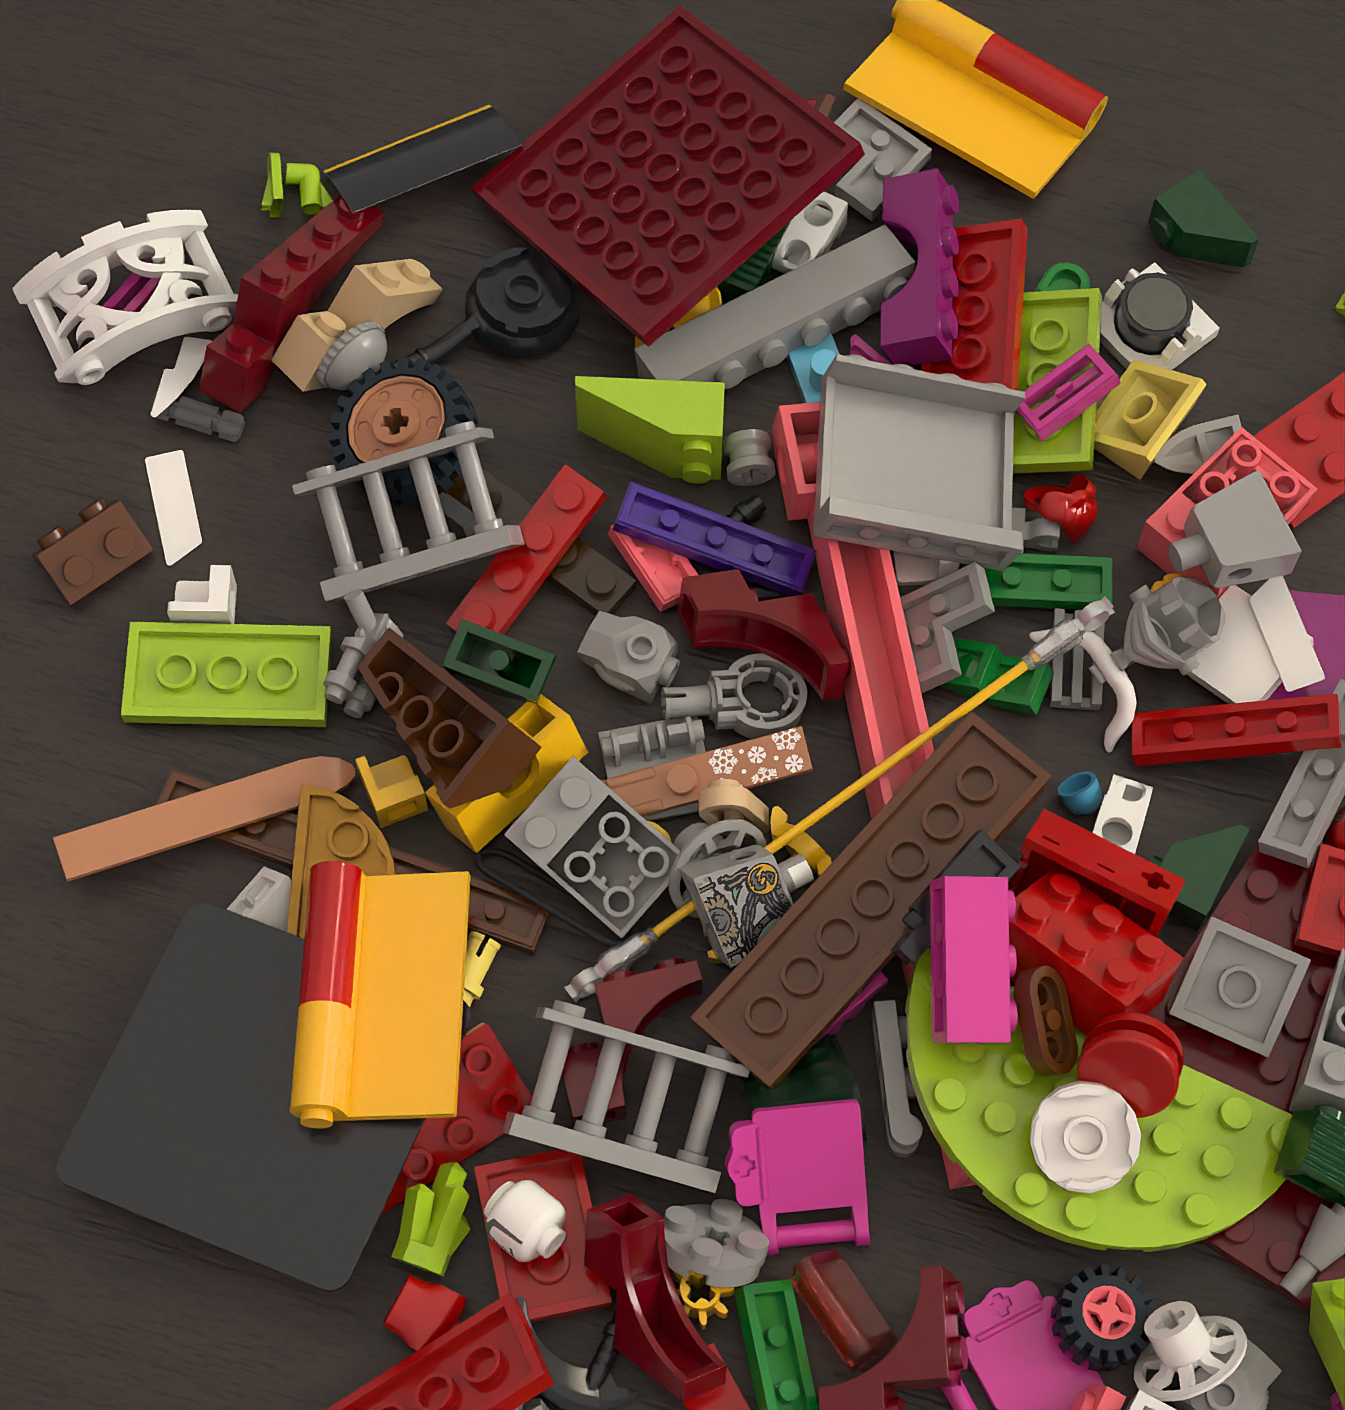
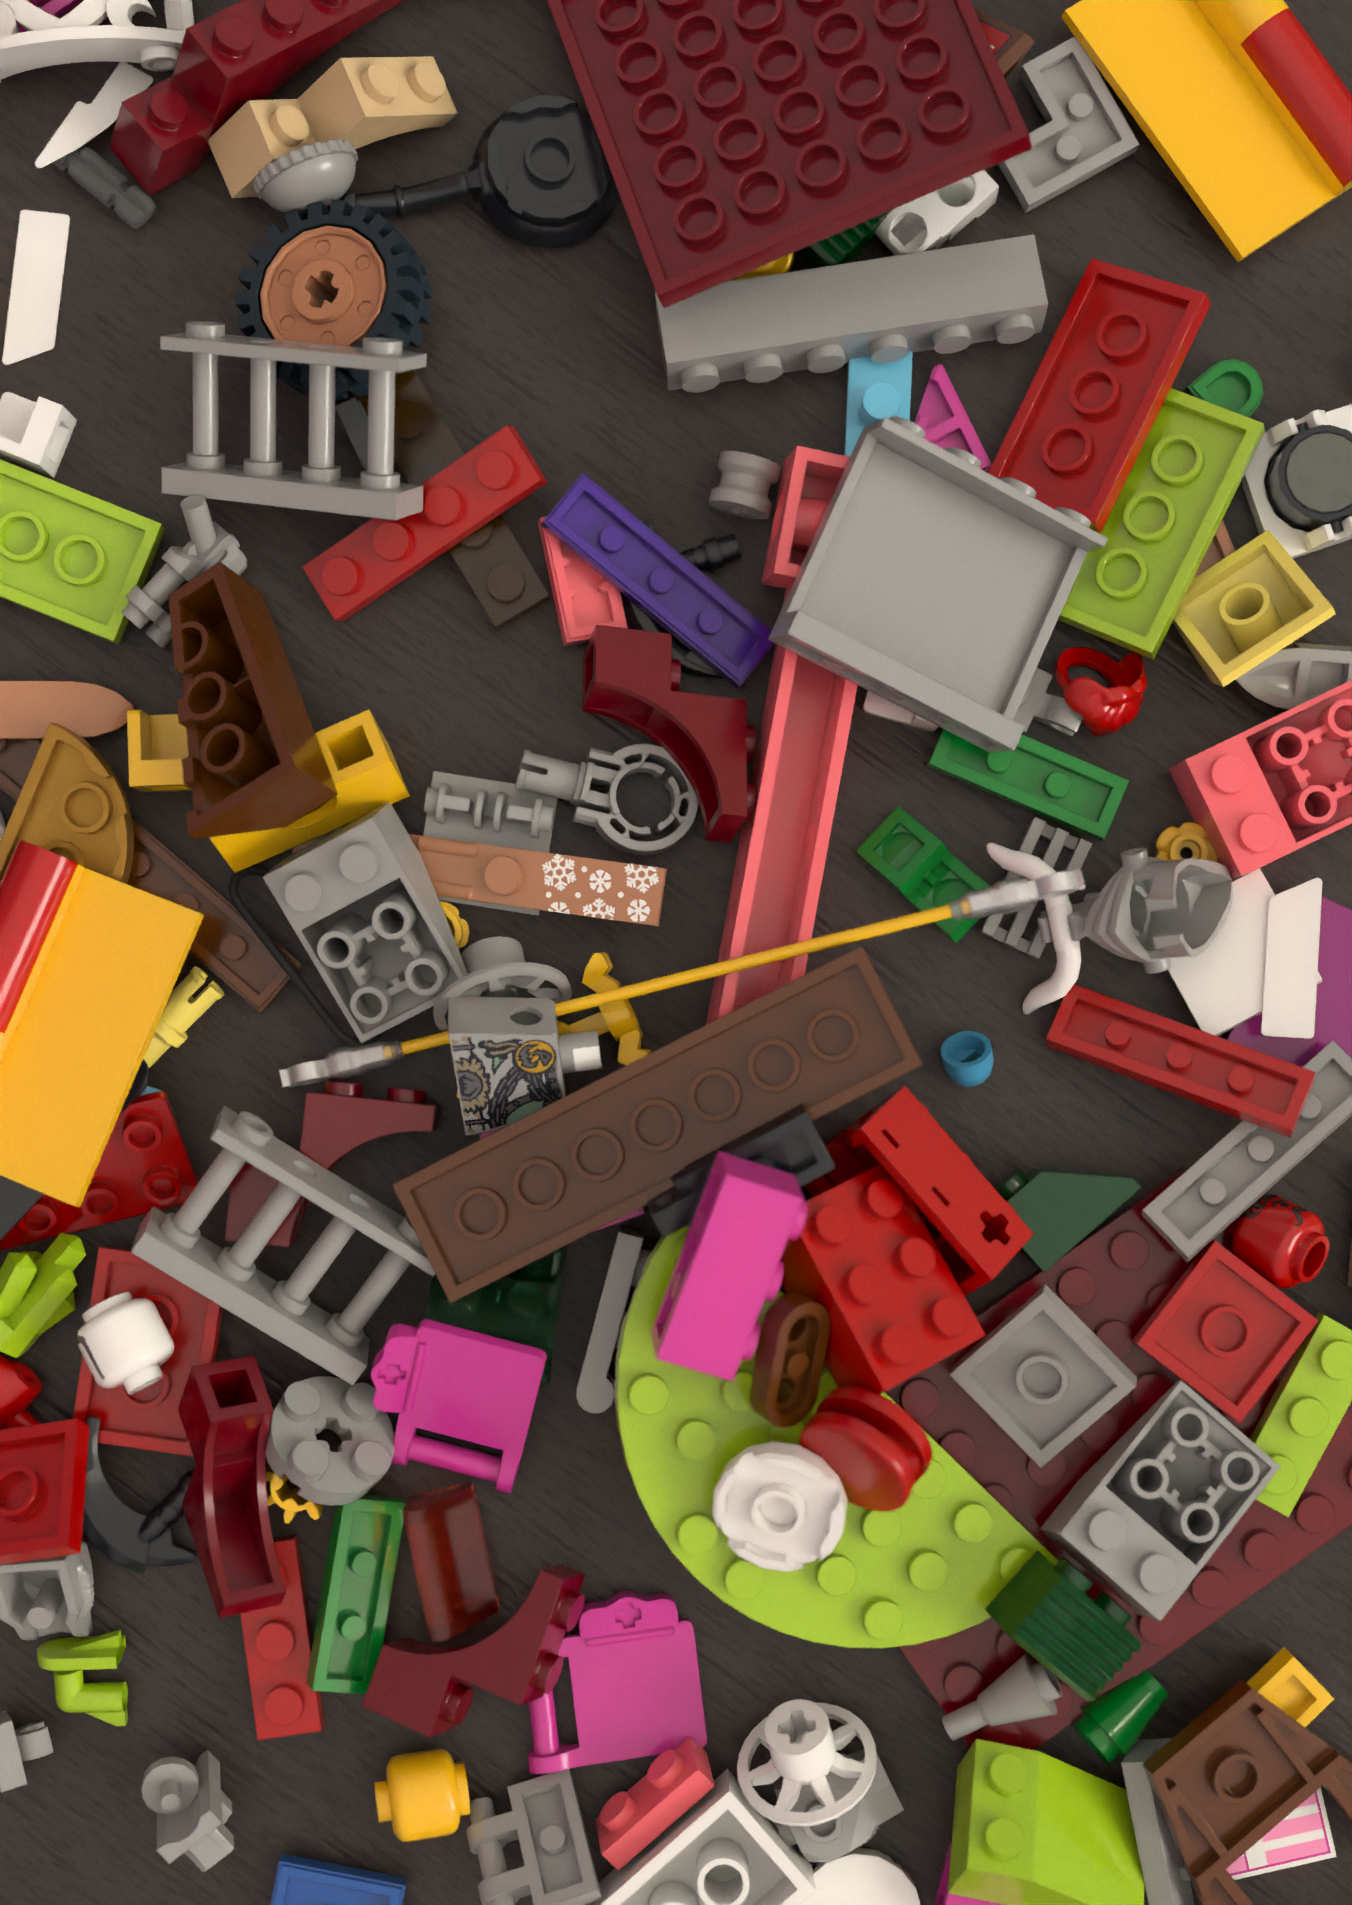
camera: 15 degrees right, 20 degrees up
dark green slope [442,619,557,704] -> none
lime slope [575,376,725,484] -> none
light grey hand [577,611,680,704] -> none
tan plate [698,779,770,837] -> none
magenta arch [880,168,959,366] -> none
light grey plate [900,562,995,694] -> none
dark pink tile [1015,343,1121,442] -> none
black wheel [1051,1264,1157,1372] -> none
white leg [1092,774,1153,854] -> none
light grey torso [1168,470,1302,588] -> none

